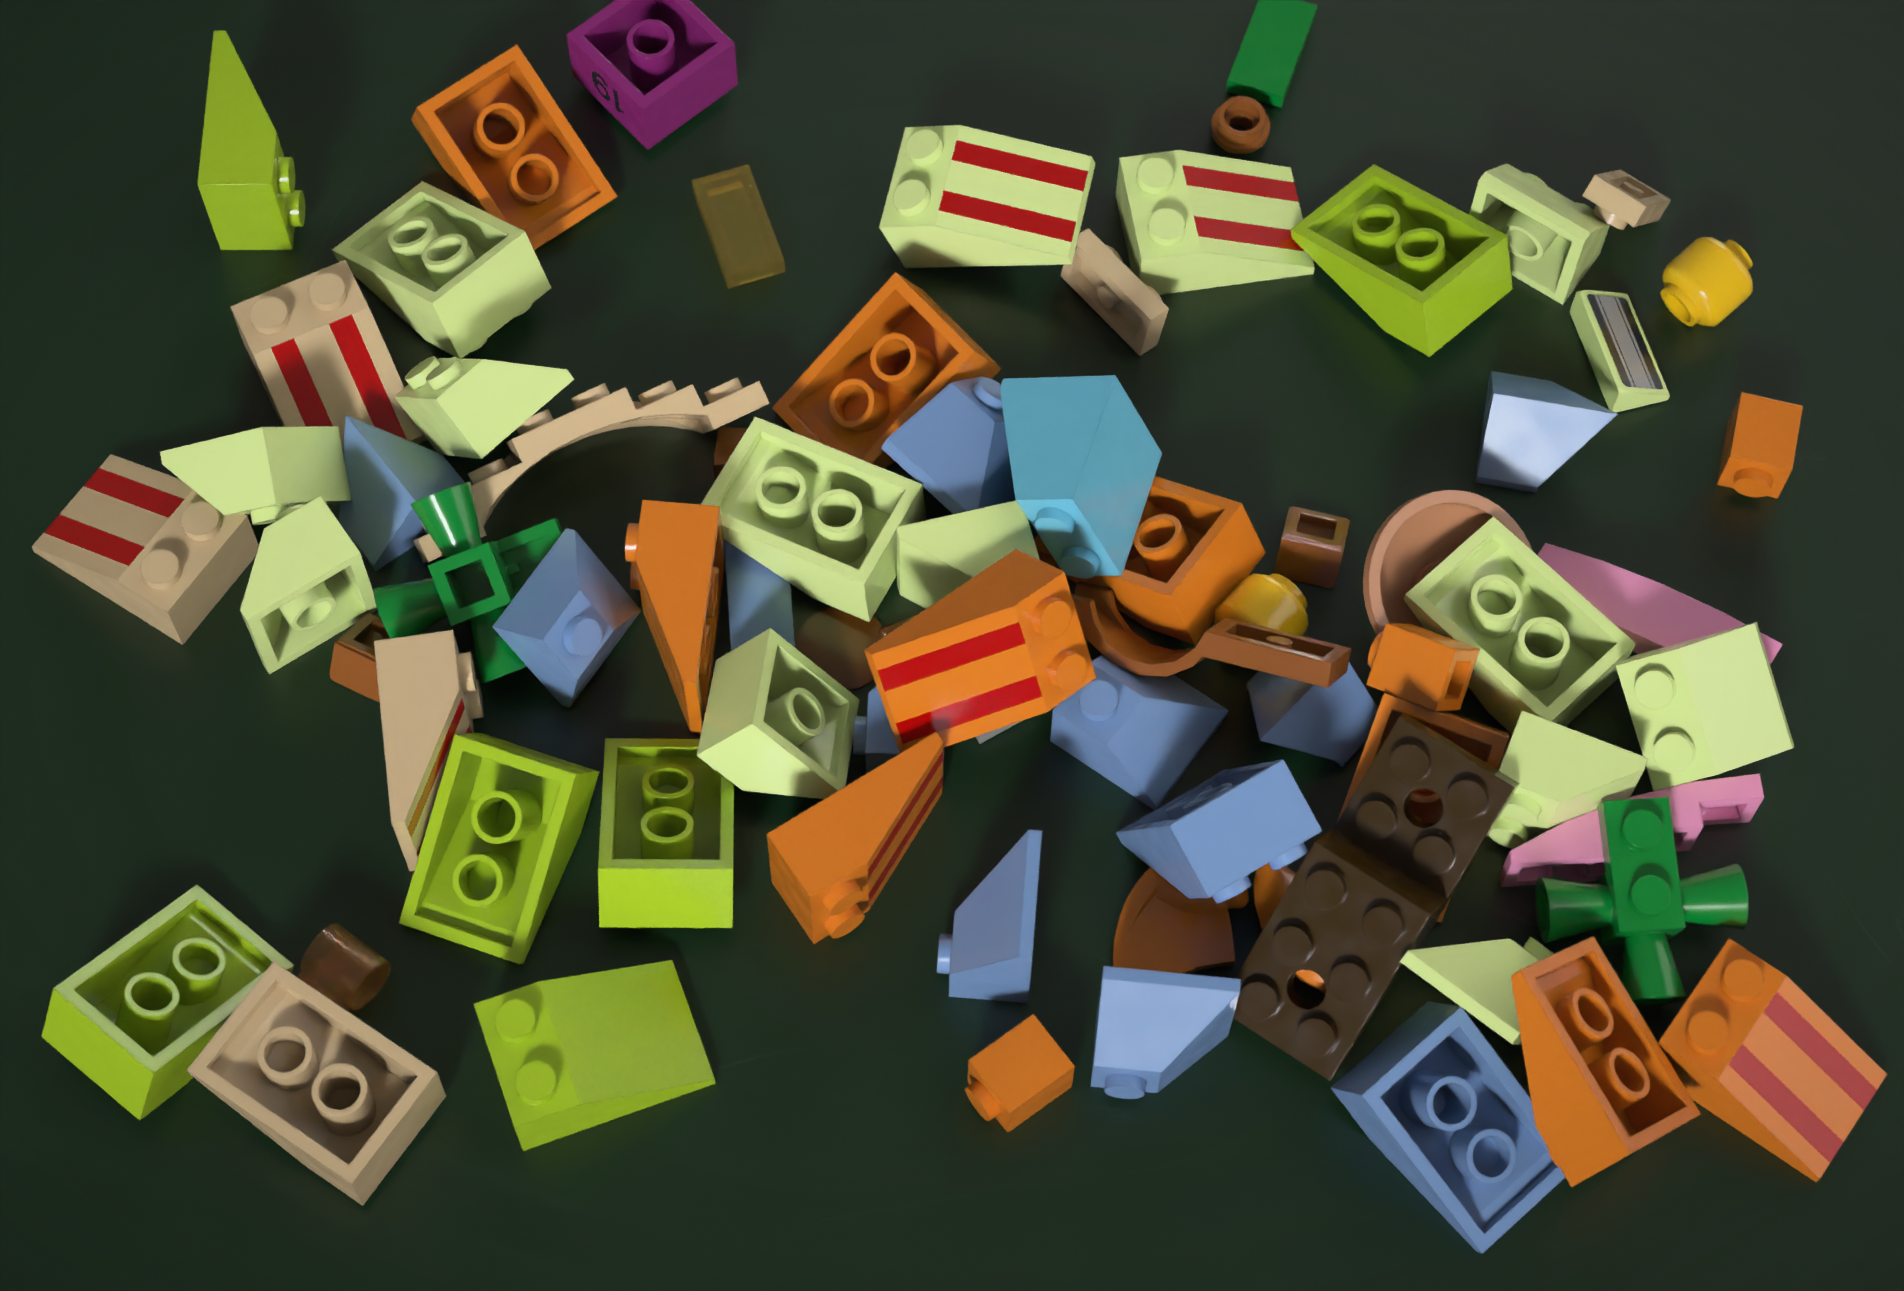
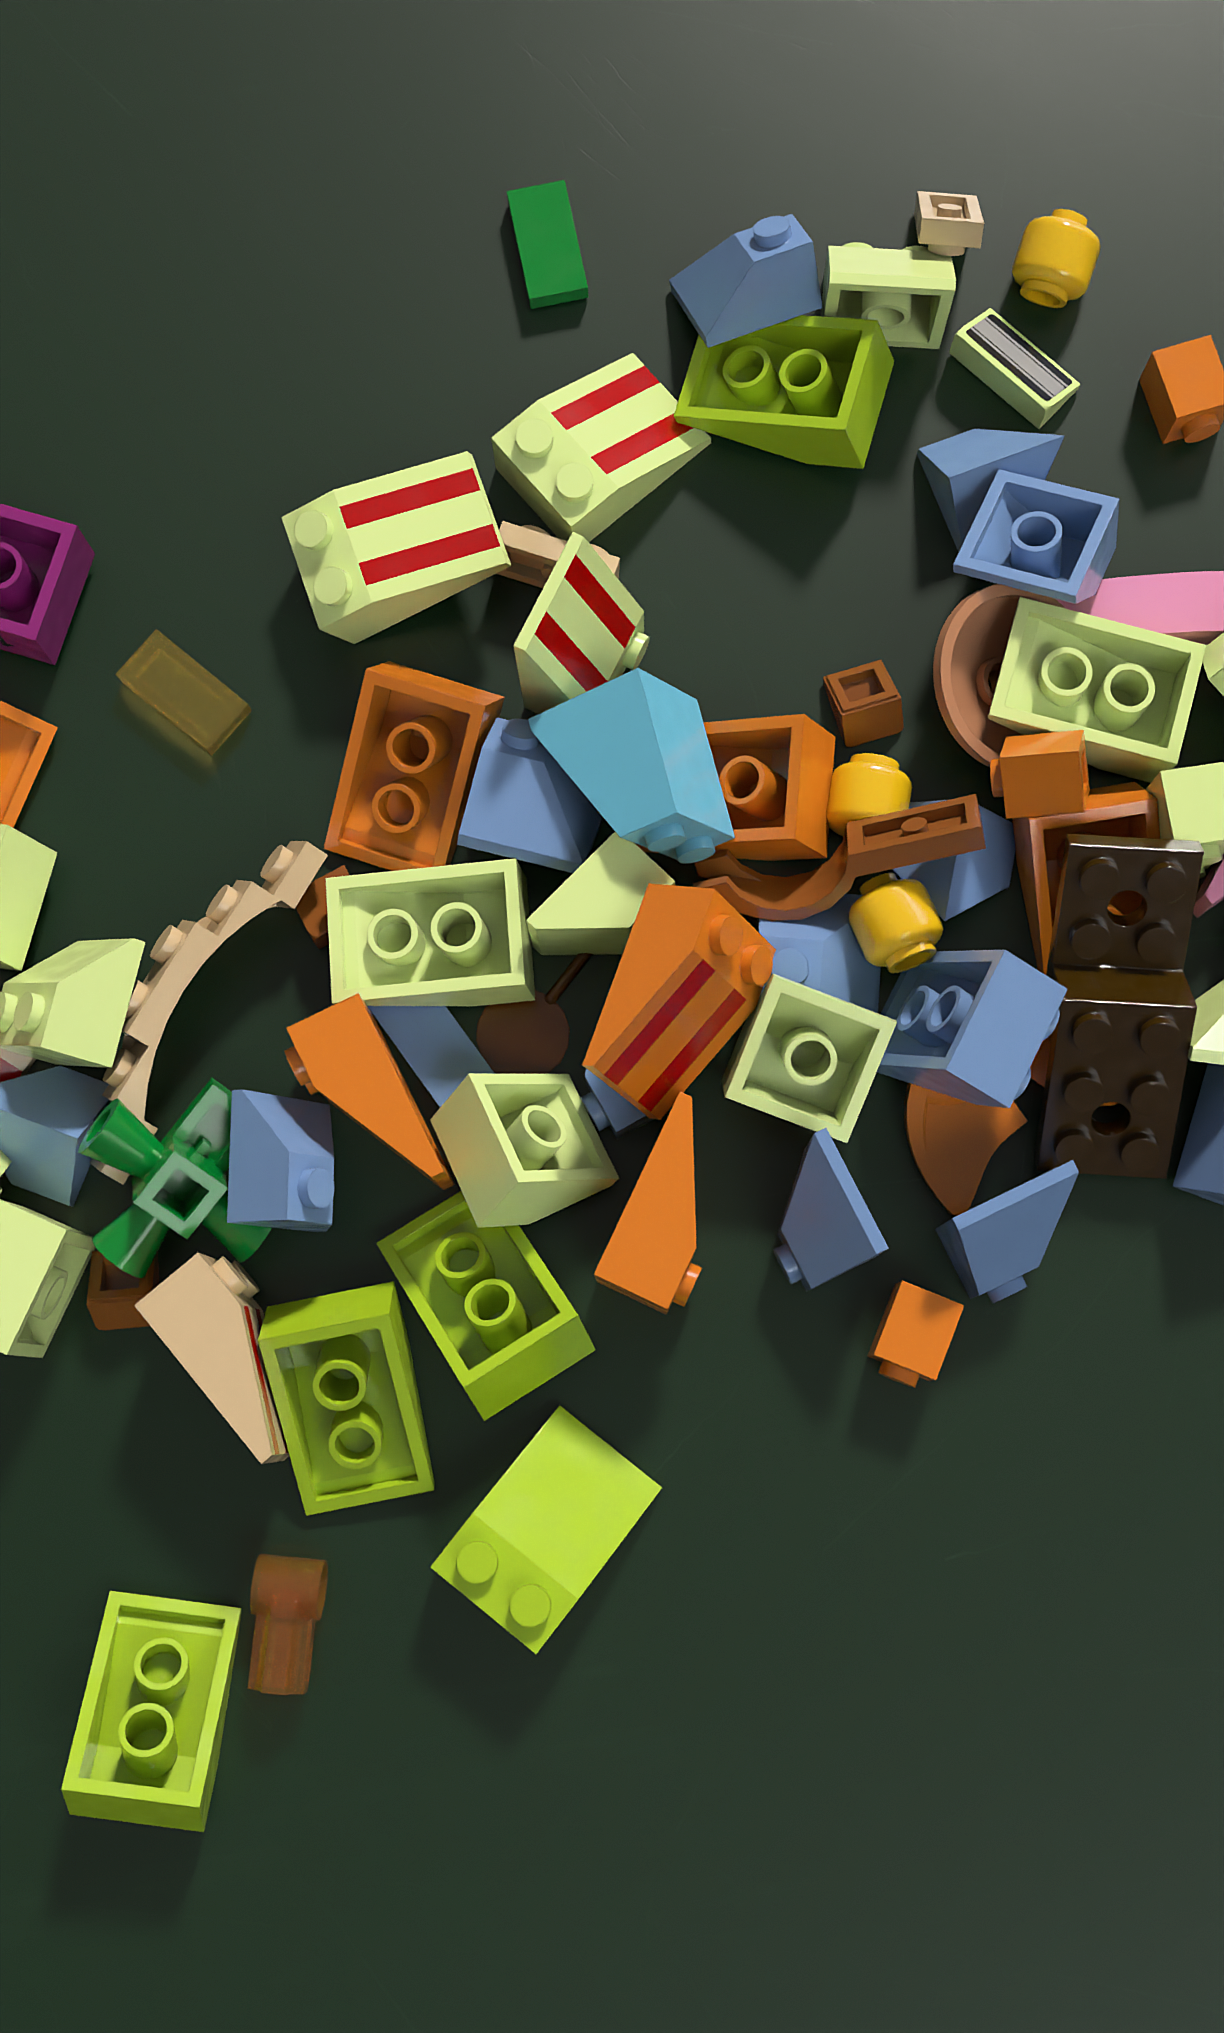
camera: 25 degrees left, 15 degrees up
tan slope [187,962,446,1206] -> none
dark orange plate [1211,96,1270,154] -> none
none -> yellowish green slope [513,532,650,714]
none -> medium blue slope [669,214,823,348]
none -> yellowish green slope [721,974,897,1143]
none -> yellow head [848,873,943,973]
none -> medium blue slope [953,469,1119,604]

